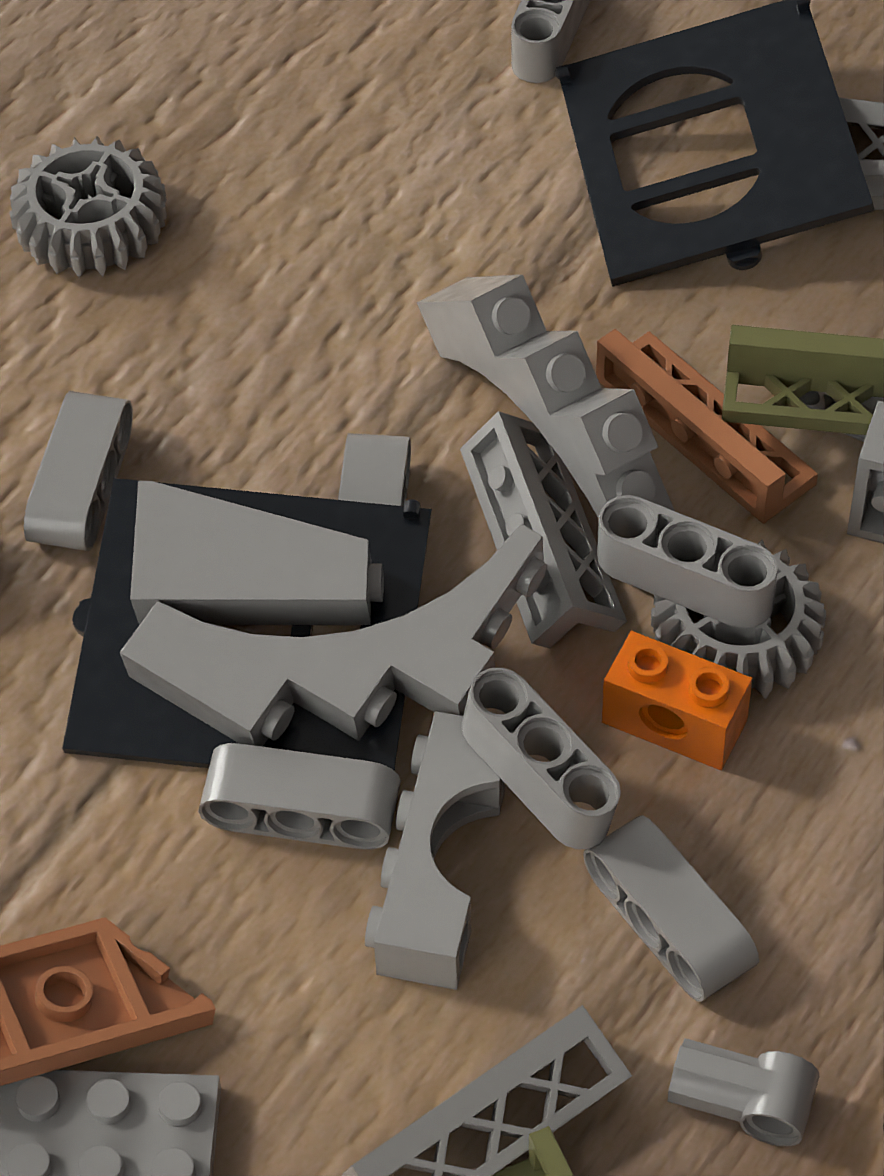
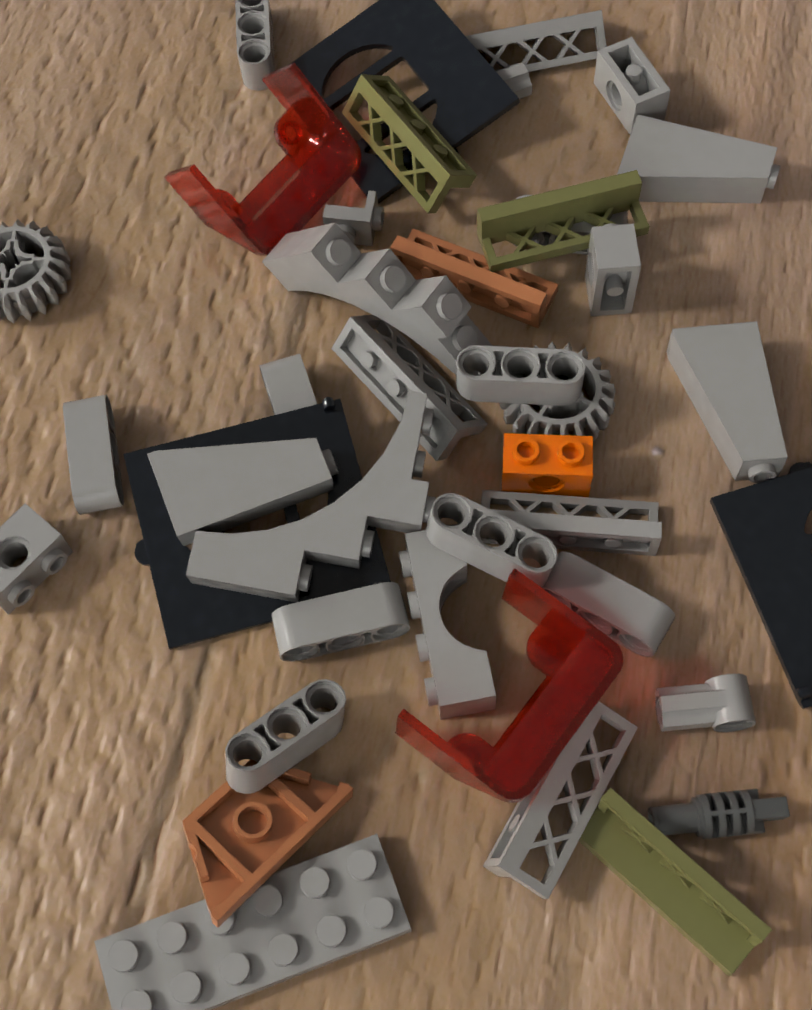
camera: 20 degrees left, 10 degrees up
none -> clear red windscreen [164,63,361,256]
none -> light grey beam [225,679,346,794]
none -> light grey bracket [323,191,384,246]
none -> olive fence [342,74,477,214]
none -> clear red windscreen [395,569,623,803]
none -> light grey fence [481,490,662,556]

